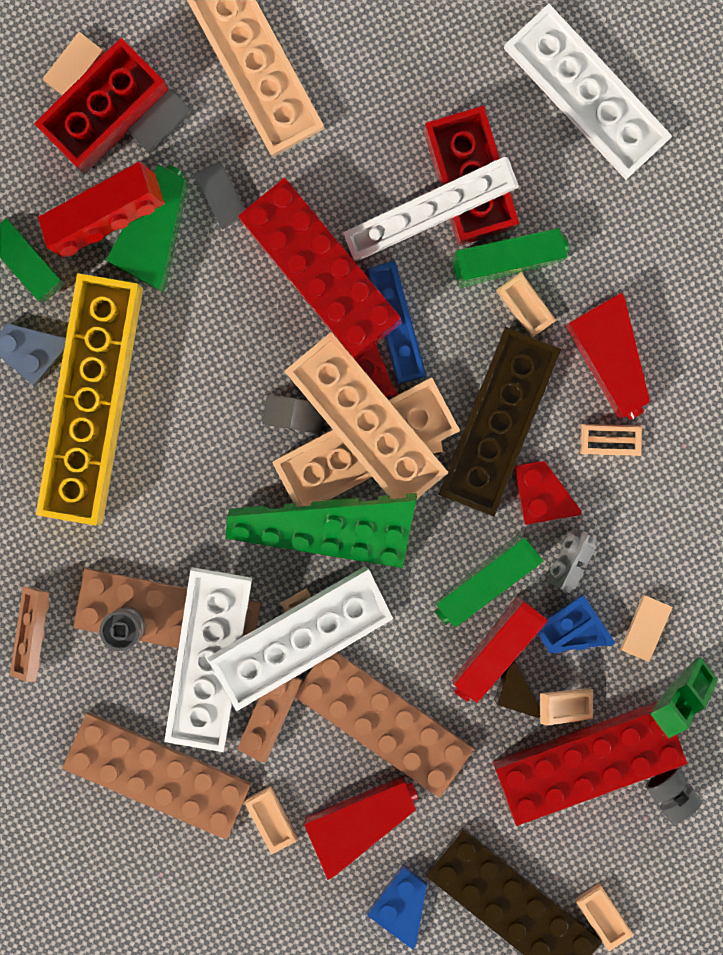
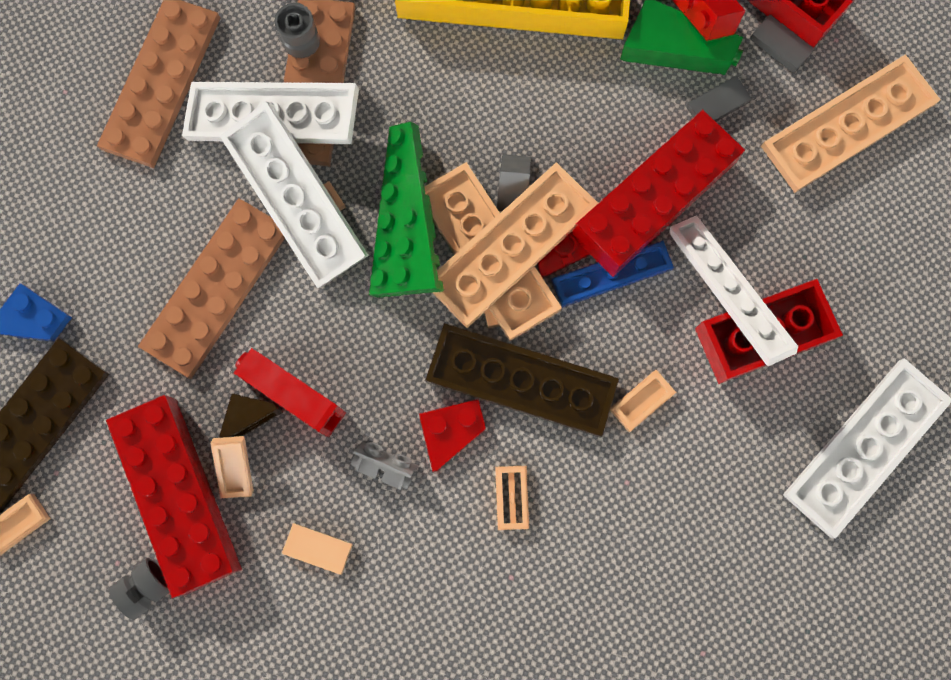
camera: 90 degrees right, 10 degrees down
nougat plate [237,677,302,762] -> none
light nougat tile [244,786,298,855] -> none
red slope [304,775,419,880] -> none
green slope [434,534,544,628] -> none
green slope [452,228,570,289] -> none
blue wing [537,594,616,654] -> none
red slope [565,292,650,420] -> none
green slope [651,657,718,738] -> none

